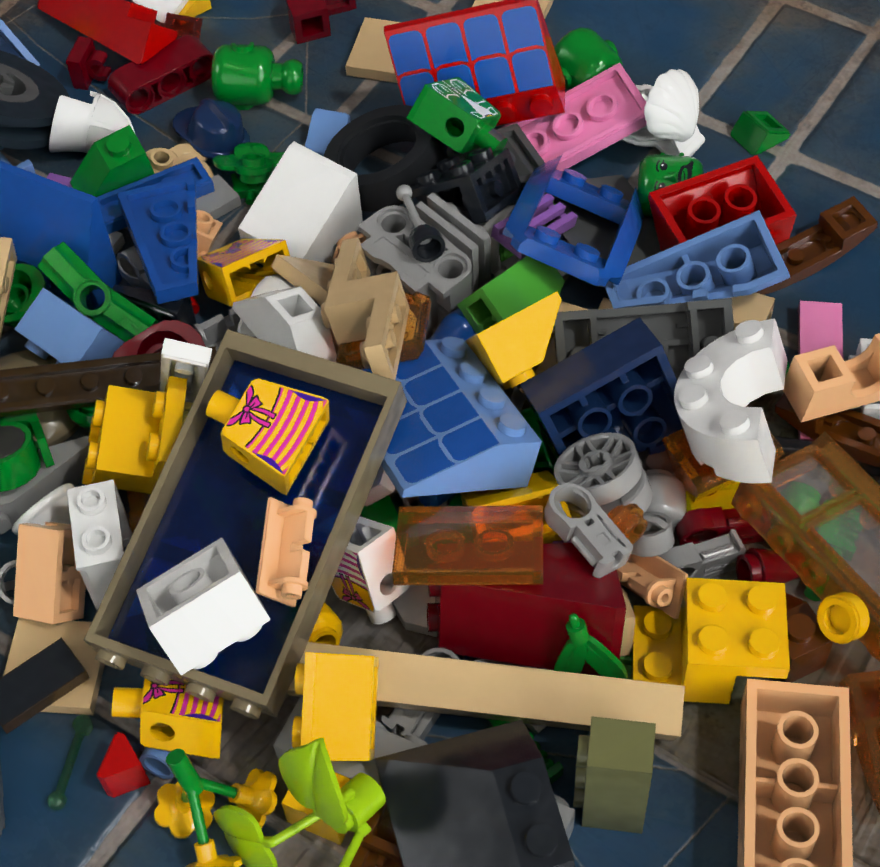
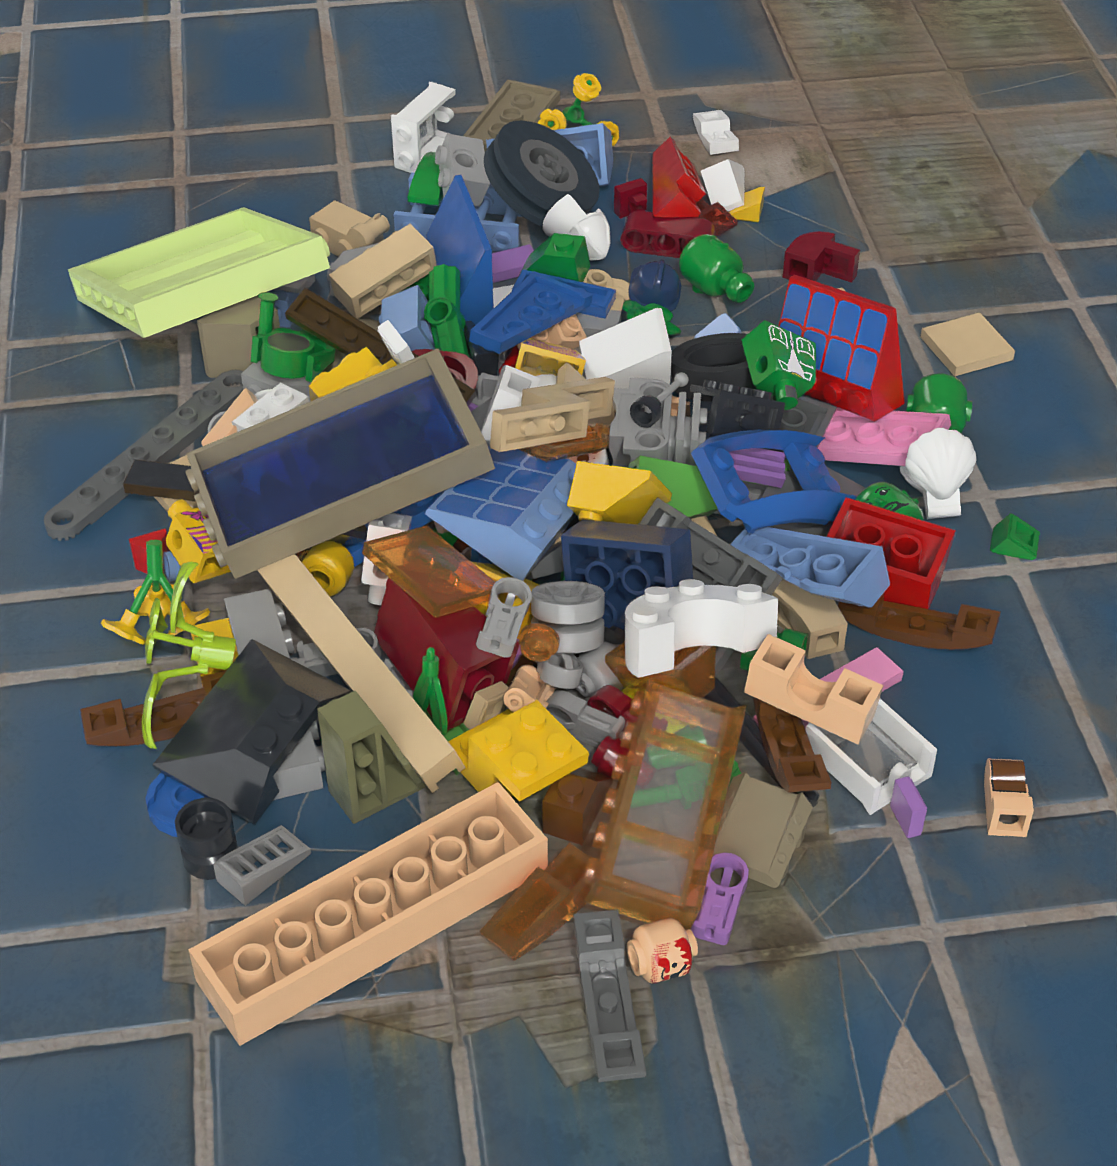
camera: 45 degrees right, 10 degrees down
clear green hinge [47,715,93,810] -> none
white slope [136,537,271,675] -> none
torso [206,378,330,495] -> none
light nougat hinge [255,497,317,608] -> none
yellow slope [292,652,379,761] -> none
yellow tile [817,592,870,644] -> none

